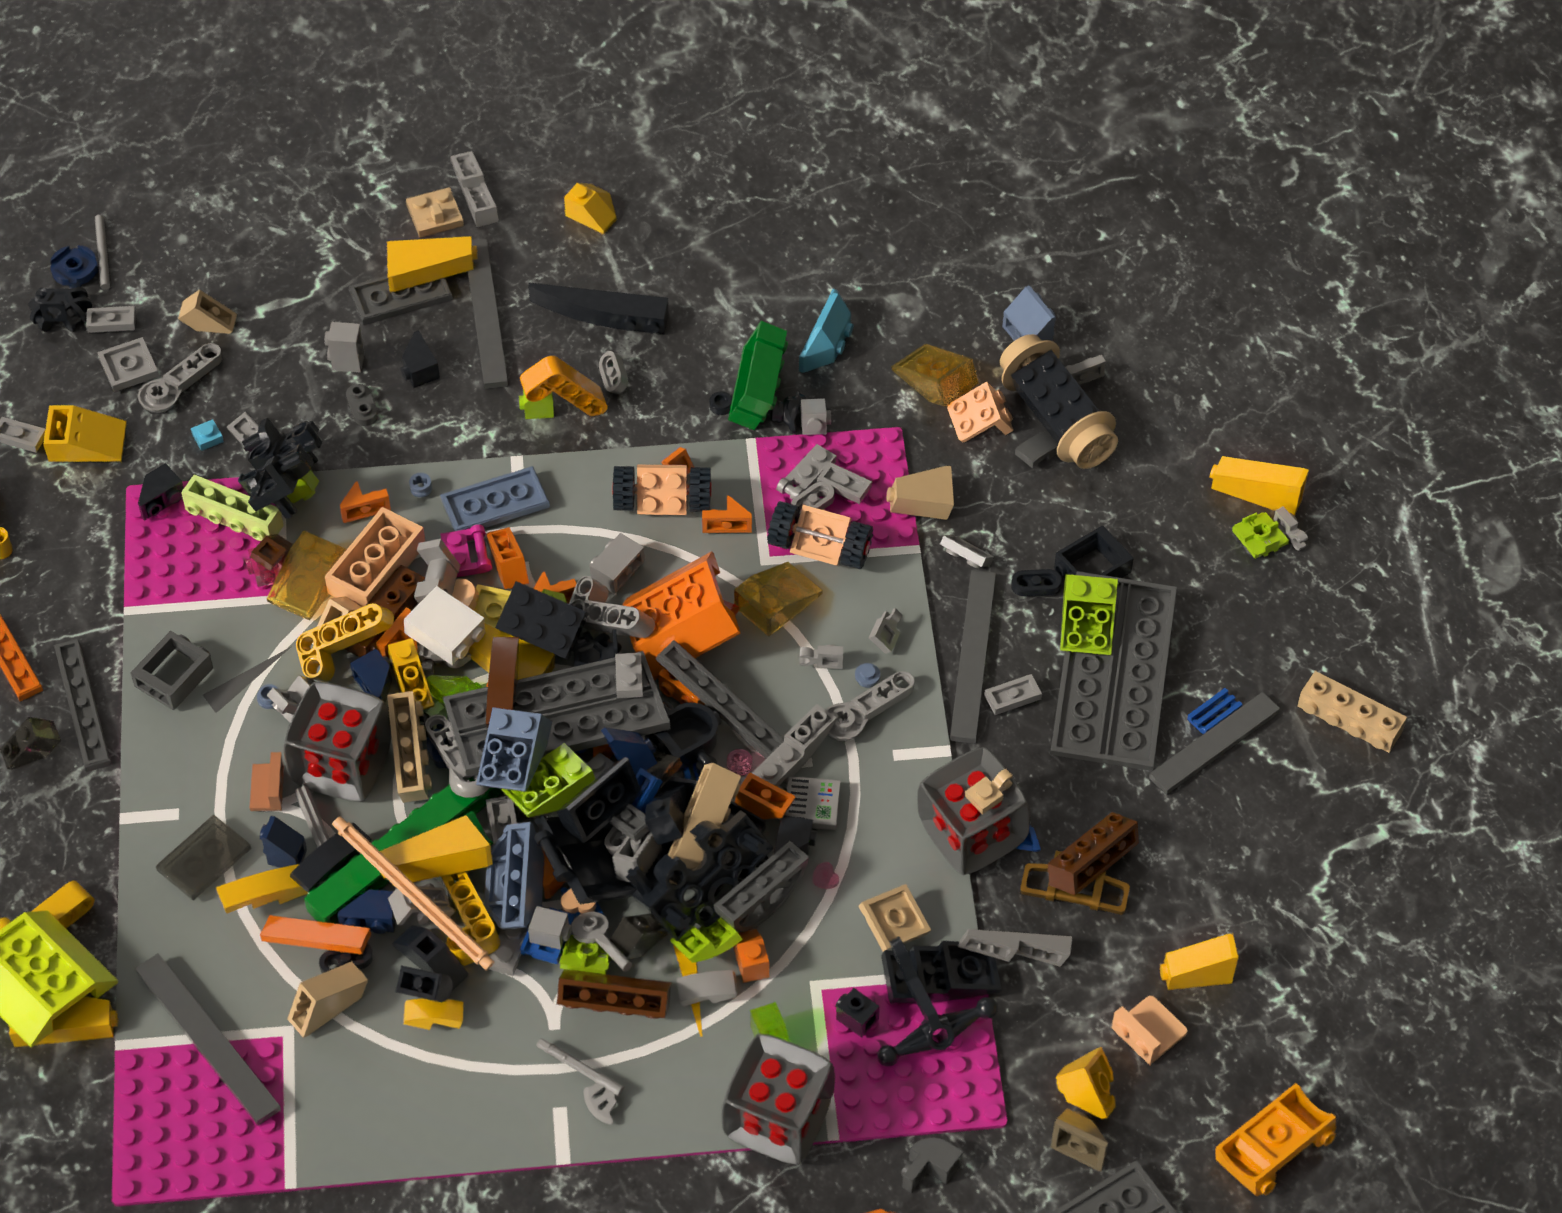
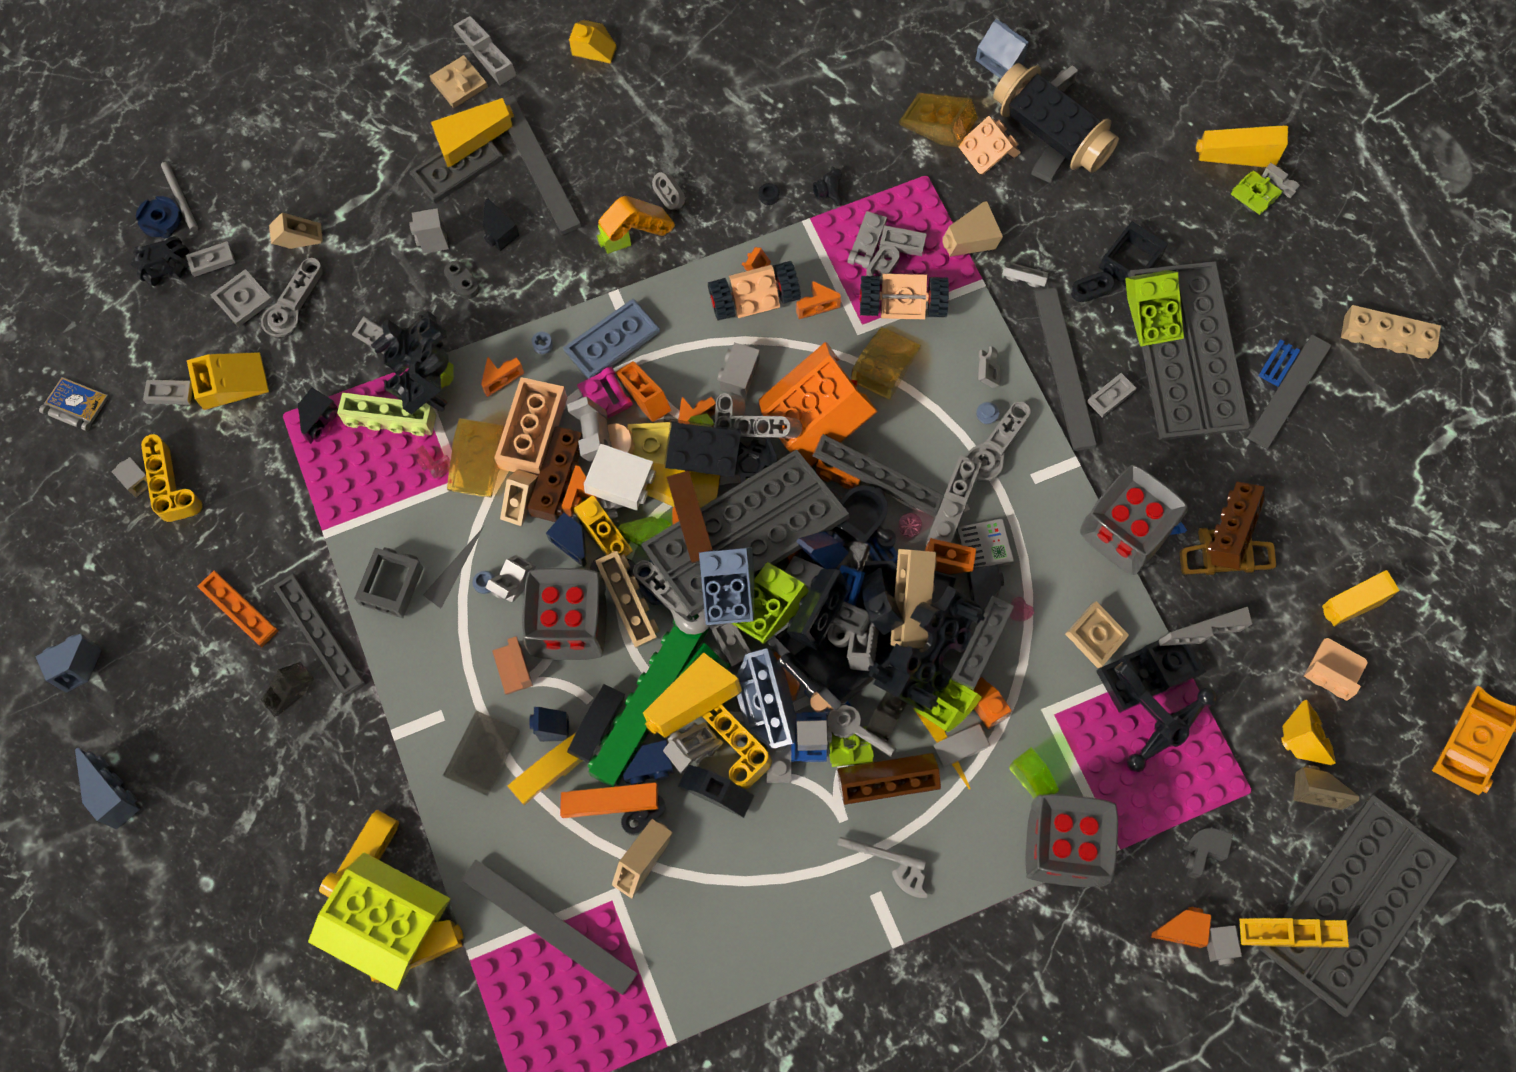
camera: 15 degrees left, 15 degrees up
medium azure plate [191,419,224,451] -> none
reddish brown slope [250,534,298,571] -> none
light grey axle [295,786,329,848] -> none
yellow beam [296,604,394,682] -> none
light nougat piece [332,816,494,971] -> none
black brick [396,965,453,1002] -> none
yellow slope [403,998,463,1030] -> none
black slope [528,283,669,334] -> none
light grey plate [615,653,643,698] -> none
green piece [728,321,788,430] -> none
medium azure wedge [799,289,854,373] -> none
light grey plate [799,645,843,669] -> none
light grey brick [801,399,831,435] -> none
black brick [836,988,879,1038] -> none
tan plate [965,769,1013,815] -> none

